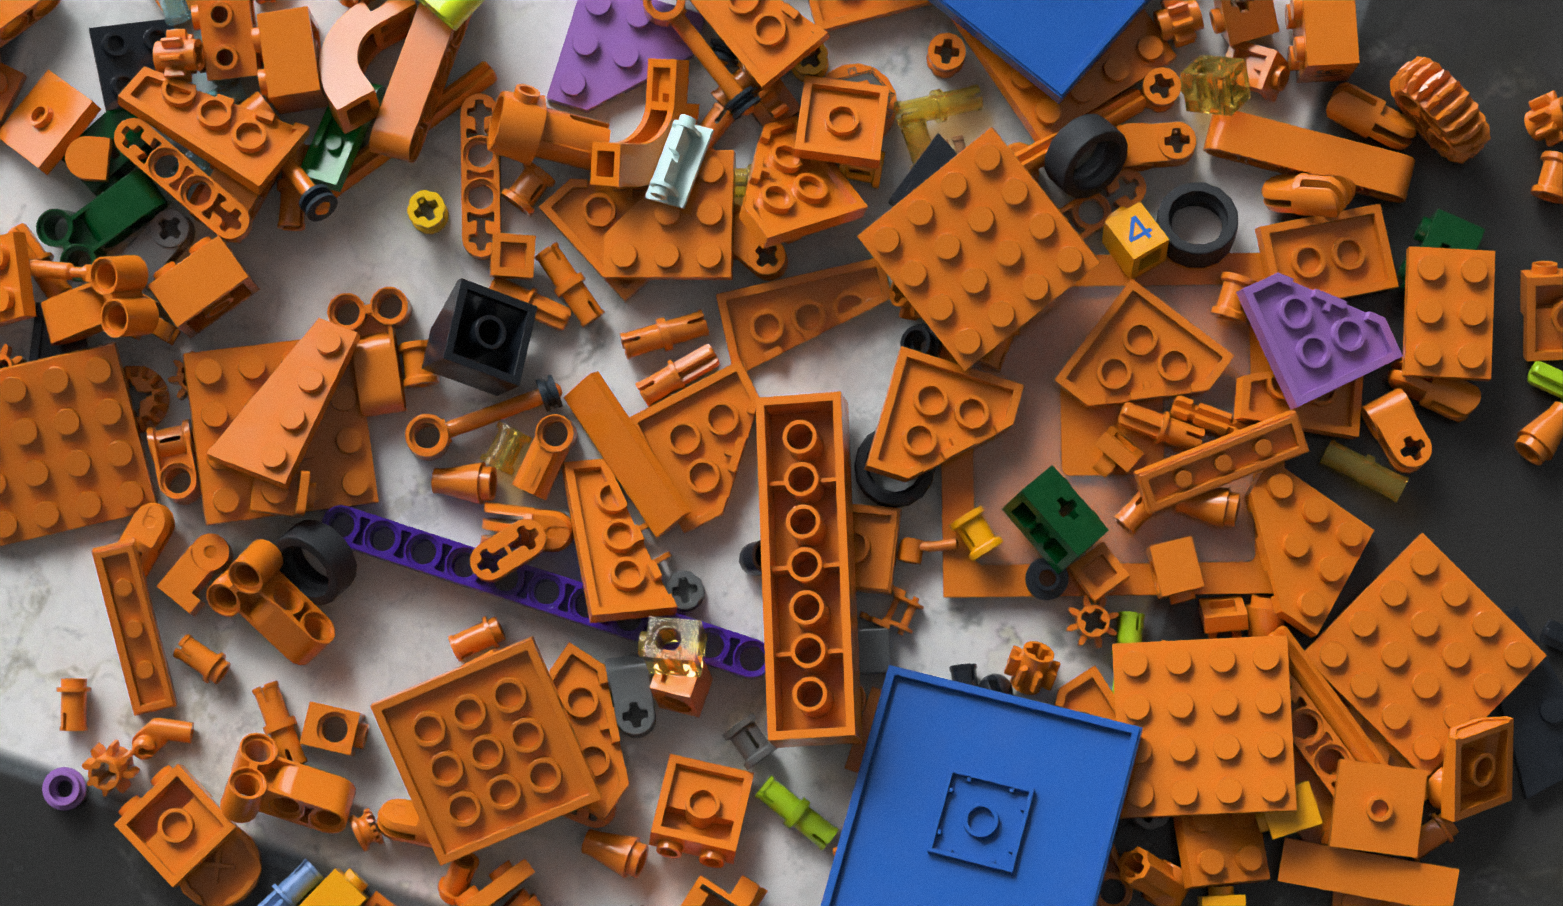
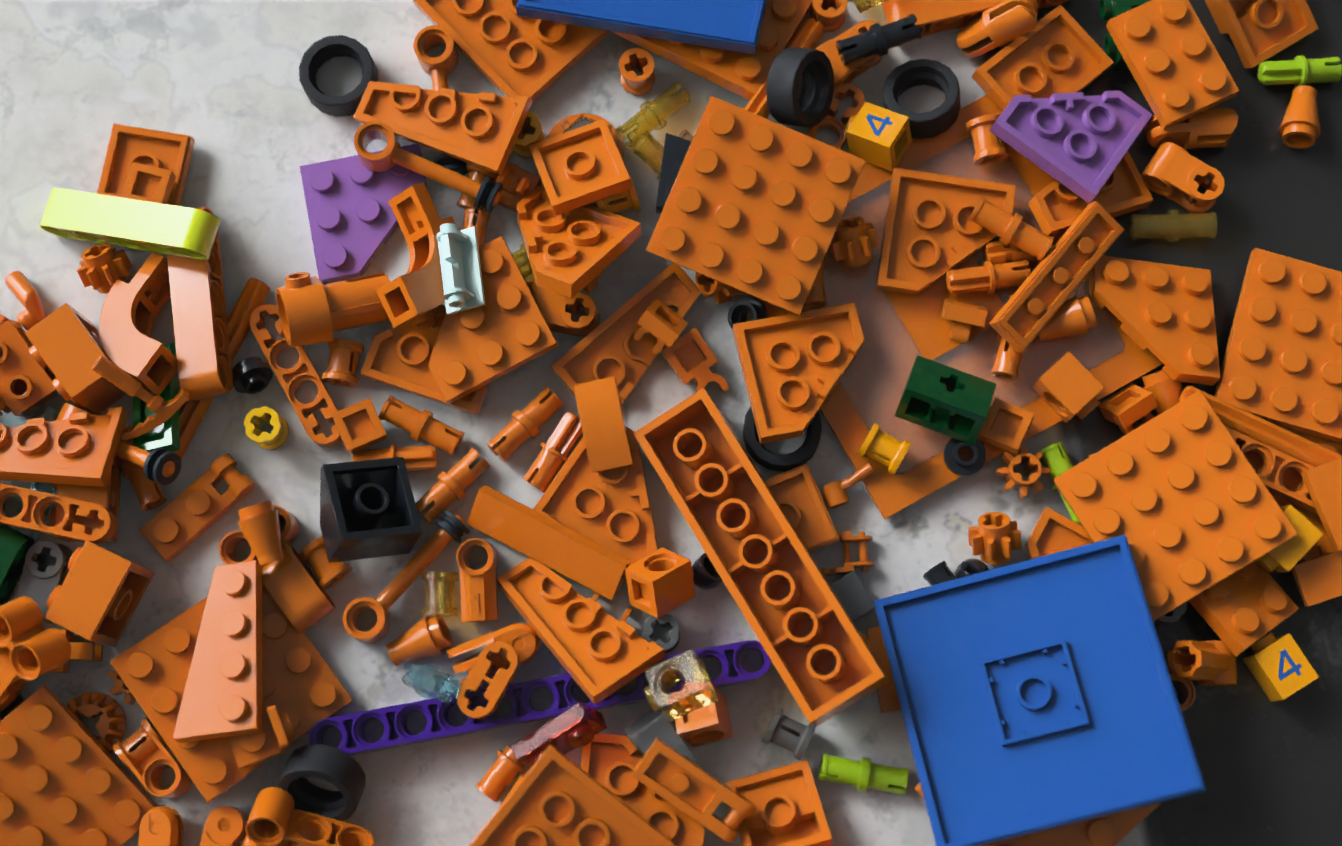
camera: 25 degrees left, 5 degrees down
none -> orange piece [91,355,190,440]
none -> orange plate [139,453,256,562]
none -> black plate [232,357,273,394]
none -> orange cone [237,500,284,566]
none -> clear light blue axle [402,663,460,702]
none -> orange pin [415,448,490,525]
none -> clear red plate [511,702,607,767]
none -> orange slope [574,376,633,473]
none -> orange brick [625,547,696,618]
none -> orange plate [632,737,757,844]
none -> orange tile [634,298,688,354]
none -> orange plate [661,327,729,392]
none -> orange gear [829,216,880,267]
none -> black pin [836,14,922,66]
none -> orange pin [968,197,1054,261]

